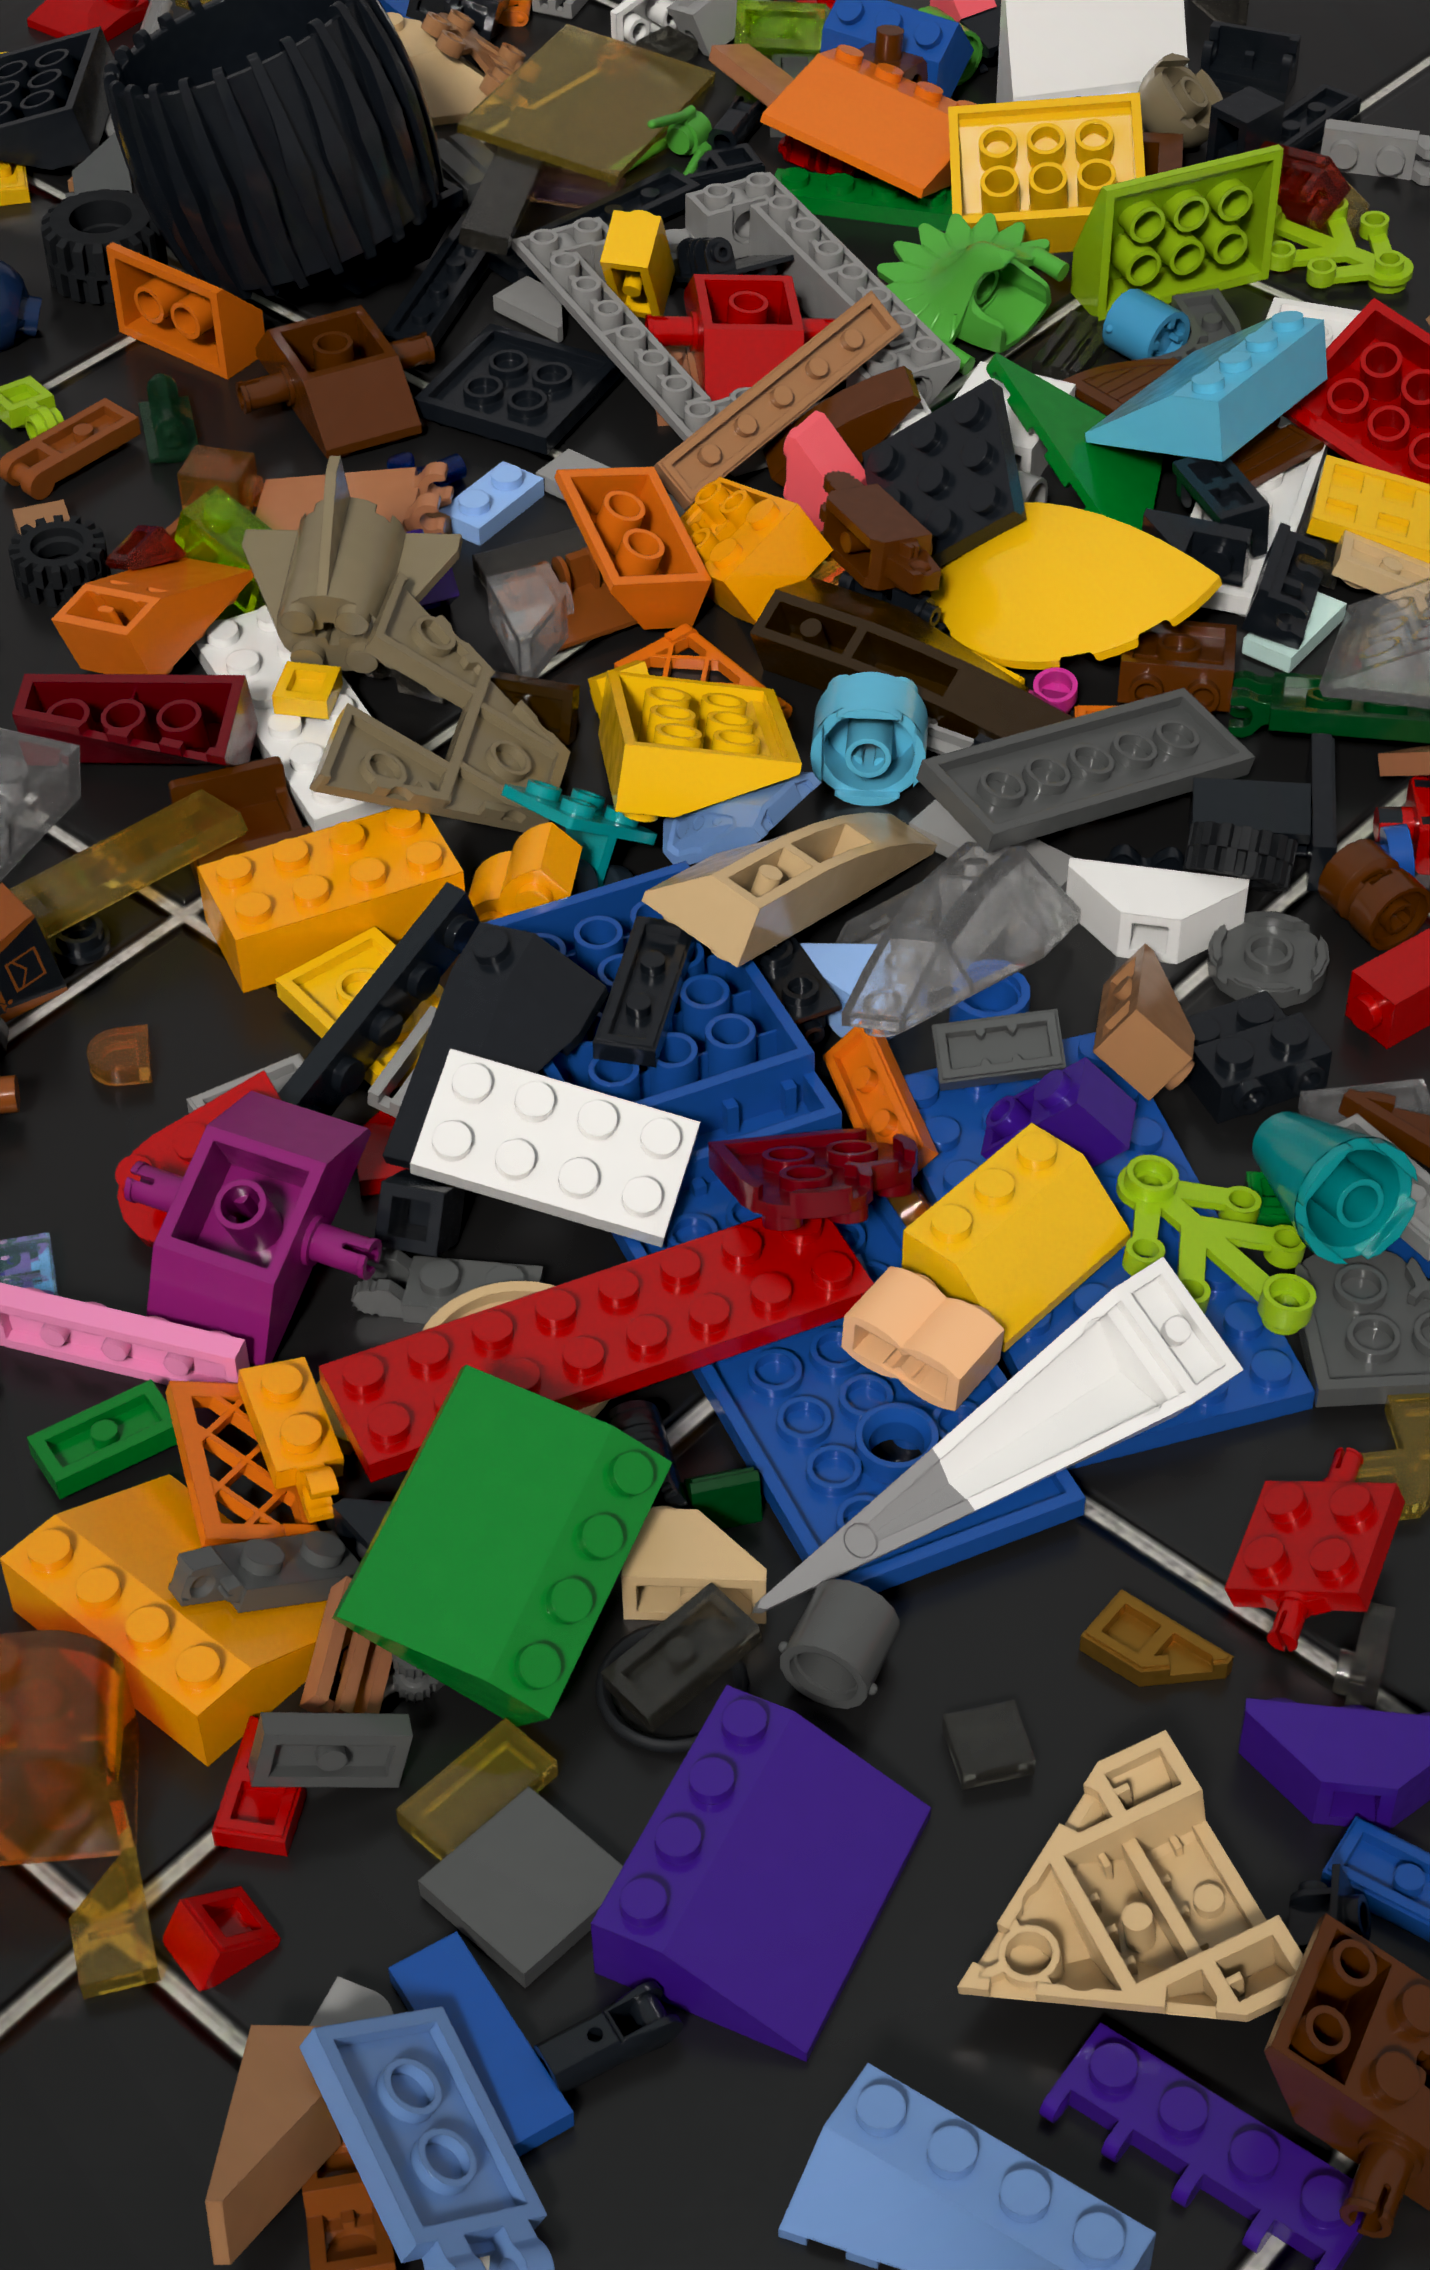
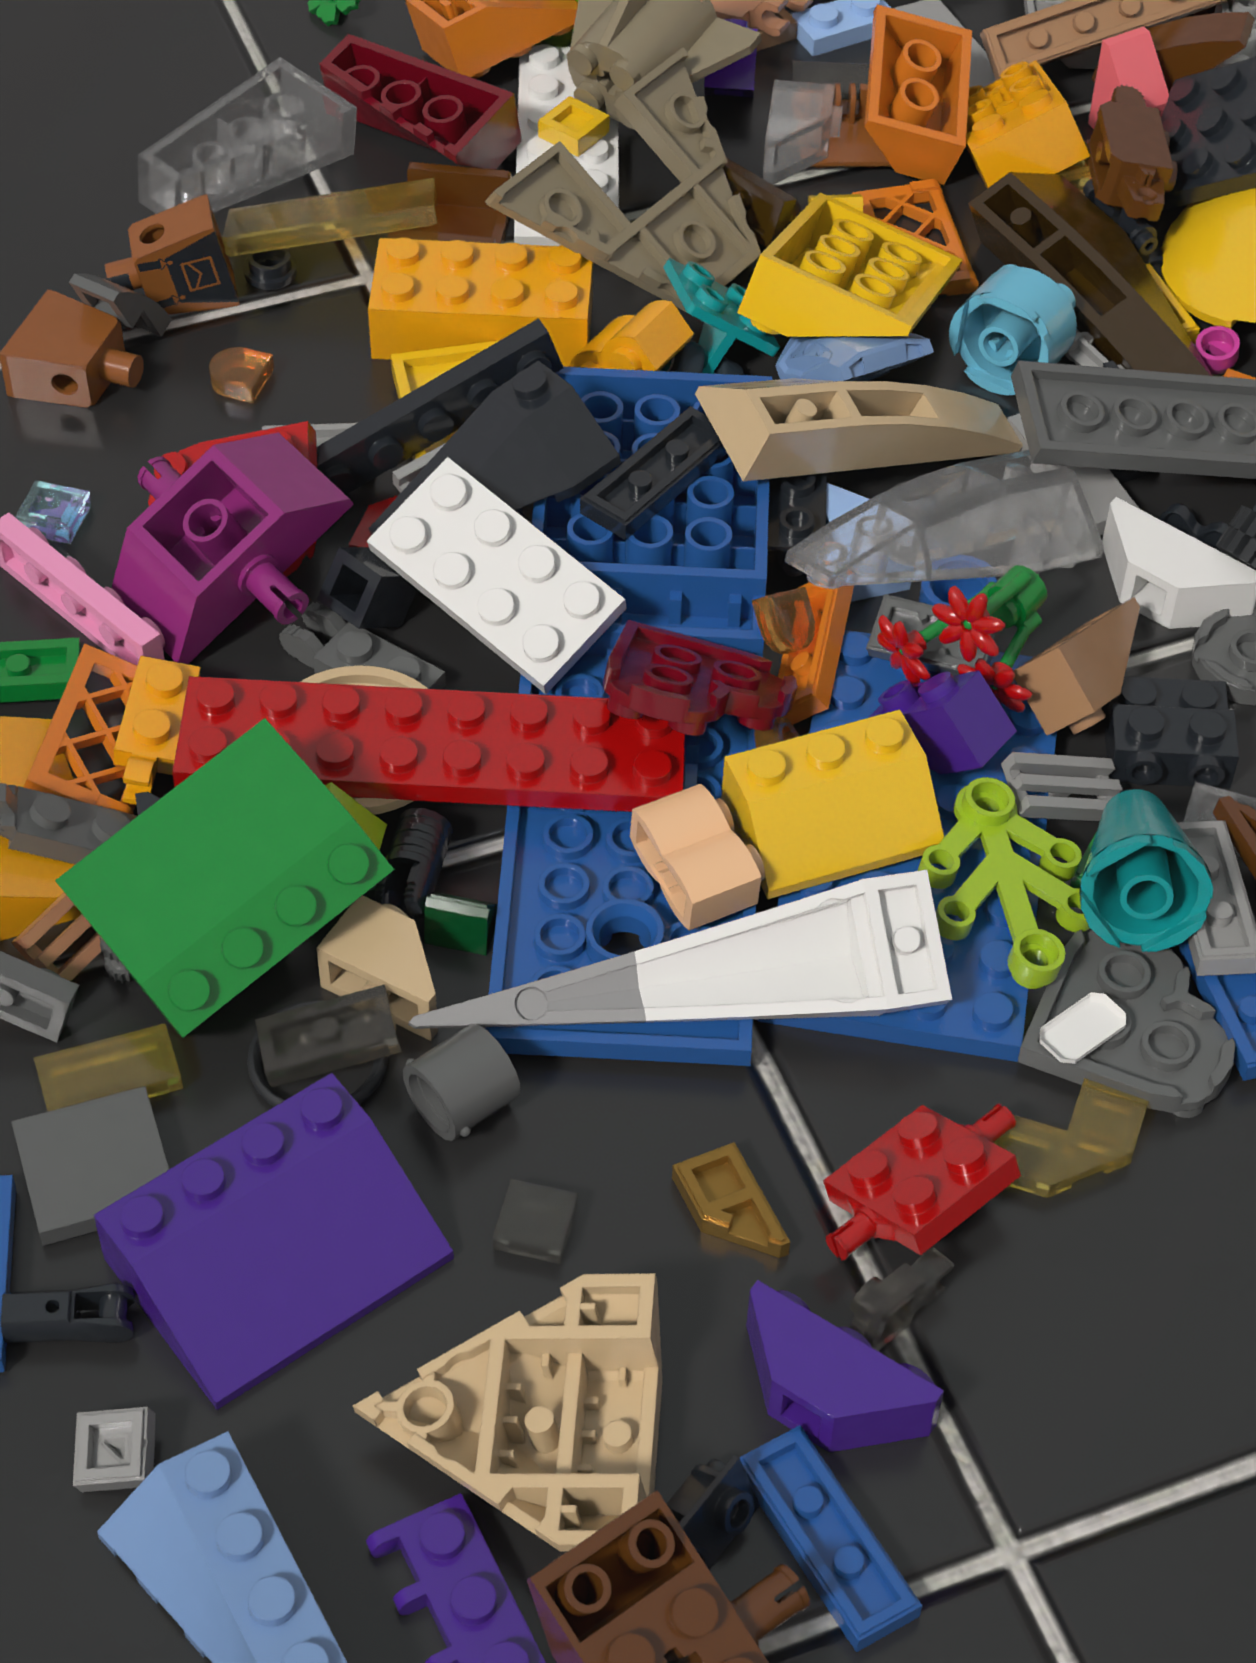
camera: 25 degrees right, 5 degrees up
none -> light grey tile [73,1407,156,1492]
none -> clear orange tile [752,587,815,654]
none -> red plant [877,565,1048,713]
none -> light grey tile [1001,752,1122,821]
none -> white piece [1039,993,1126,1064]

